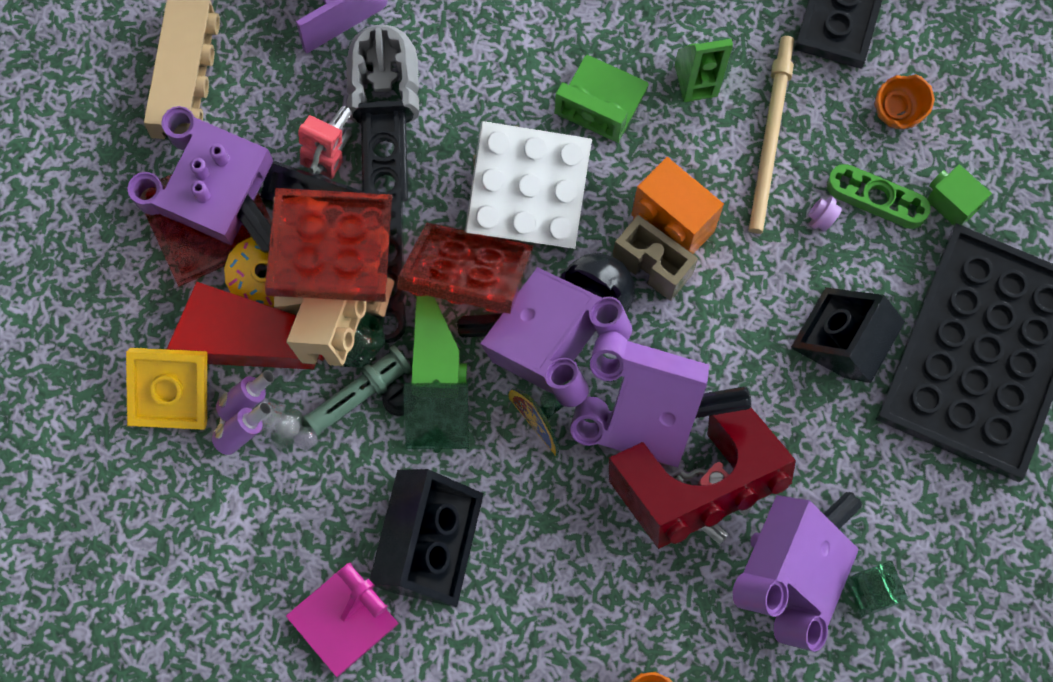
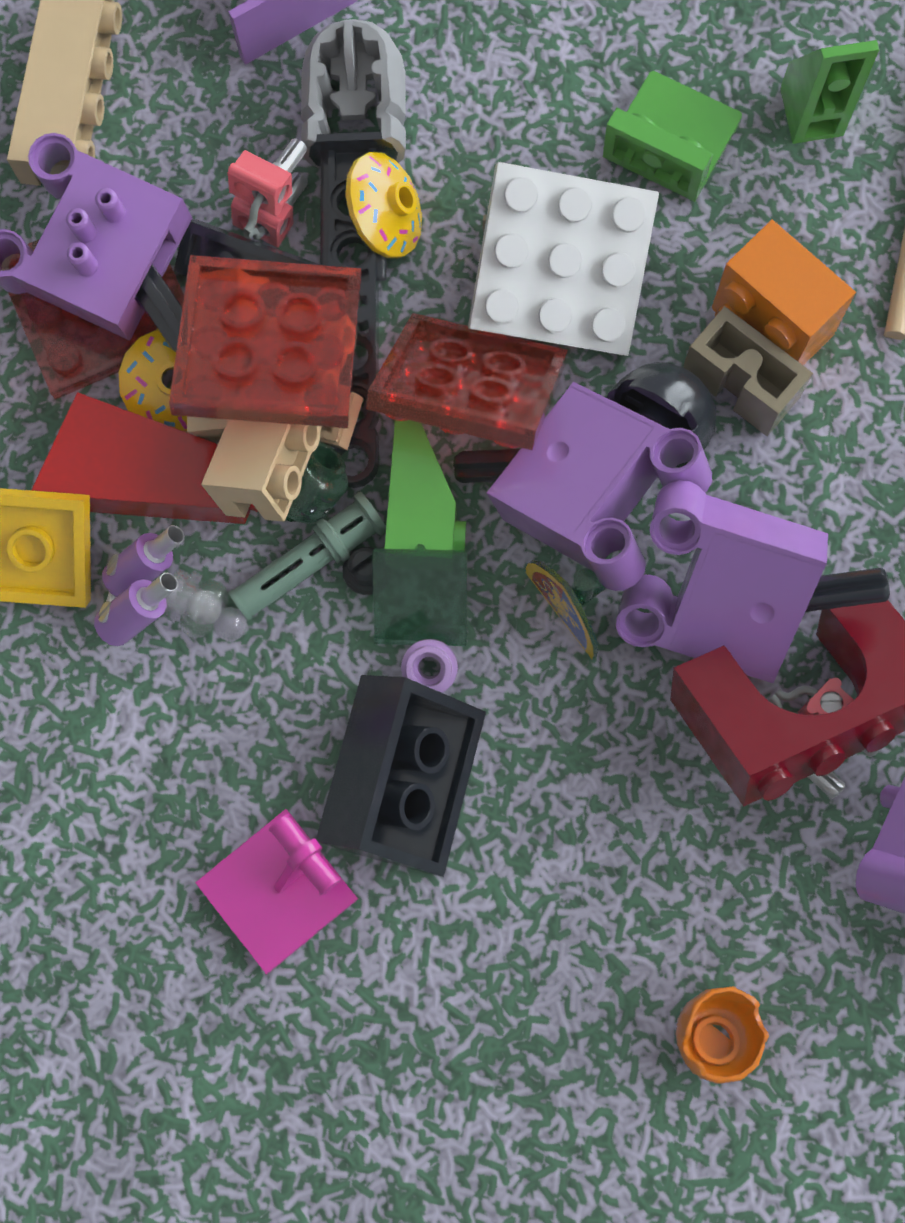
camera: 10 degrees right, 5 degrees up
none -> yellow dish [345,152,422,258]
none -> lavender plate [401,639,458,693]

